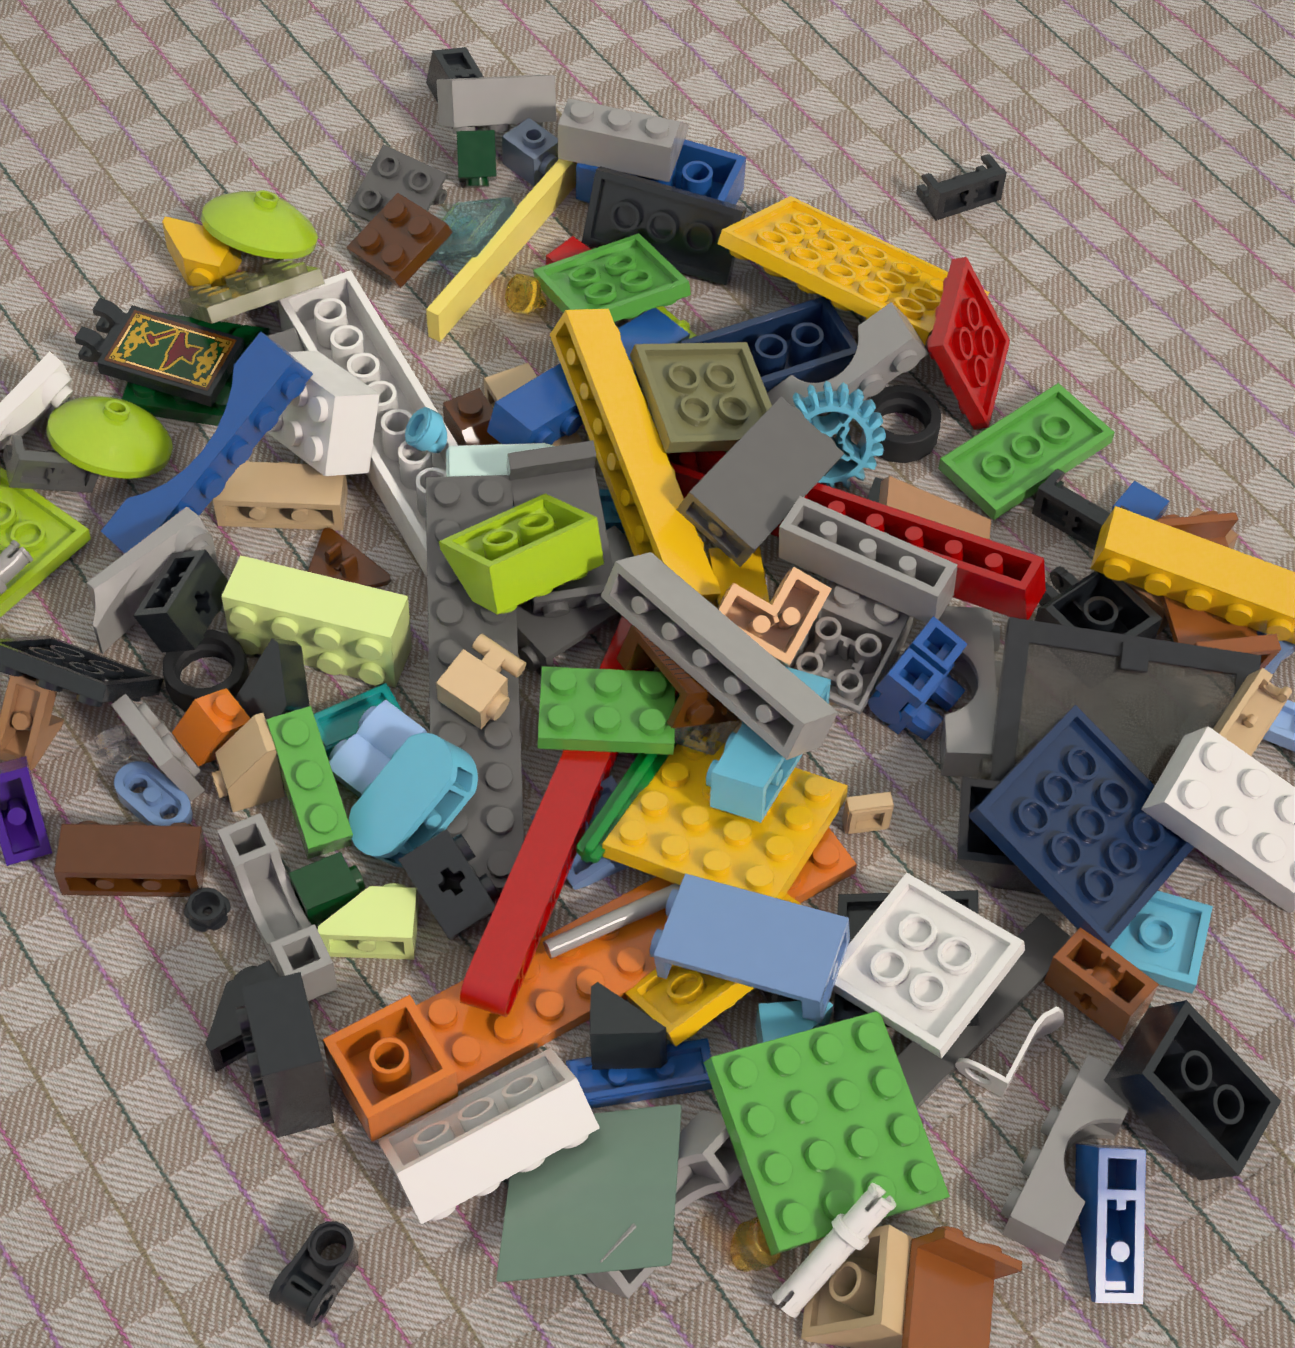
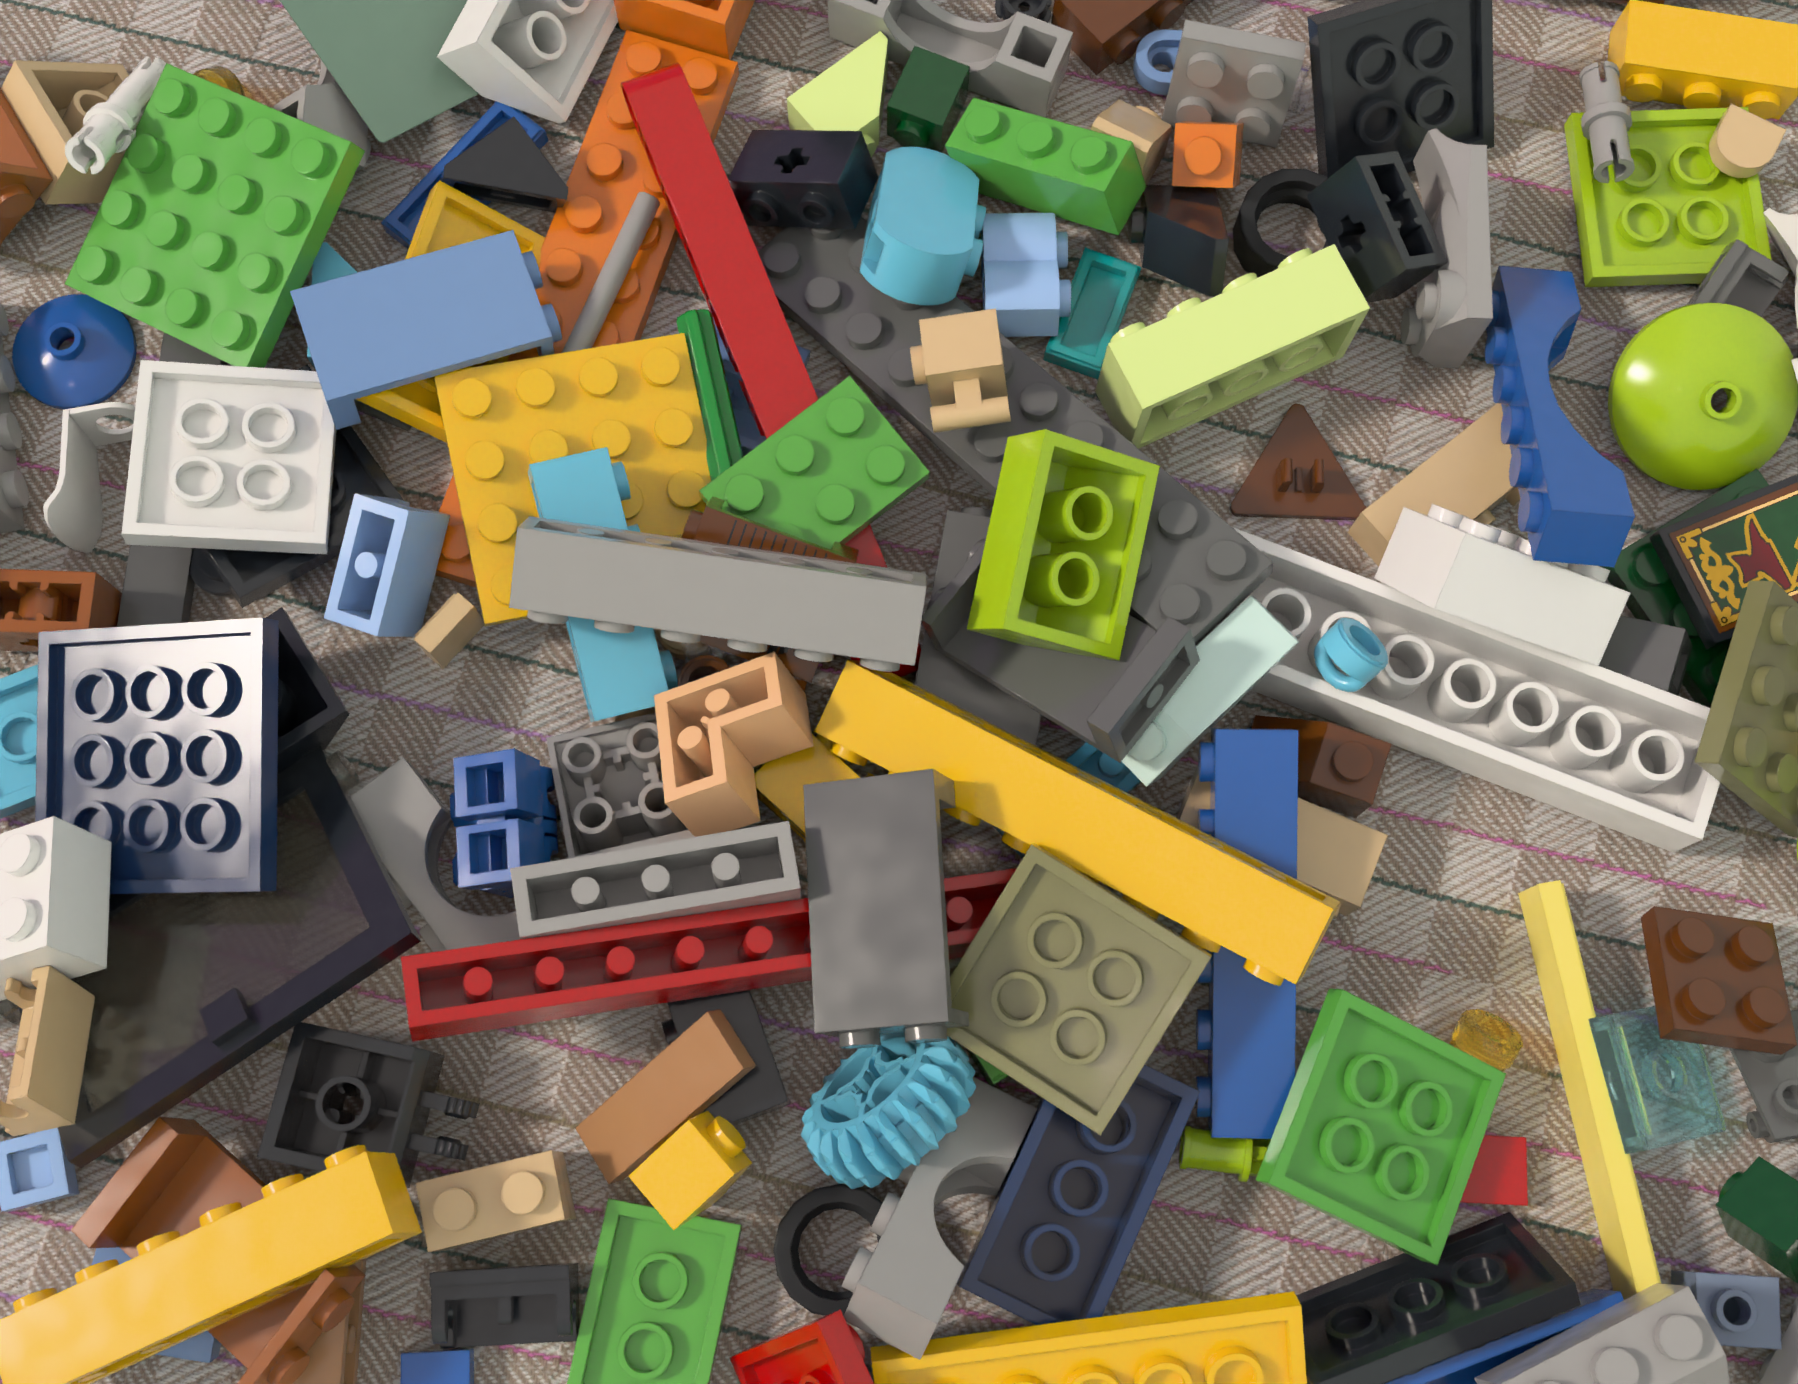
camera: 140 degrees right, 20 degrees up
none -> blue dish [12,294,137,410]
none -> light blue brick [324,494,450,637]
none -> tan brick [416,1150,577,1252]
none -> yellow slope [628,1111,752,1230]

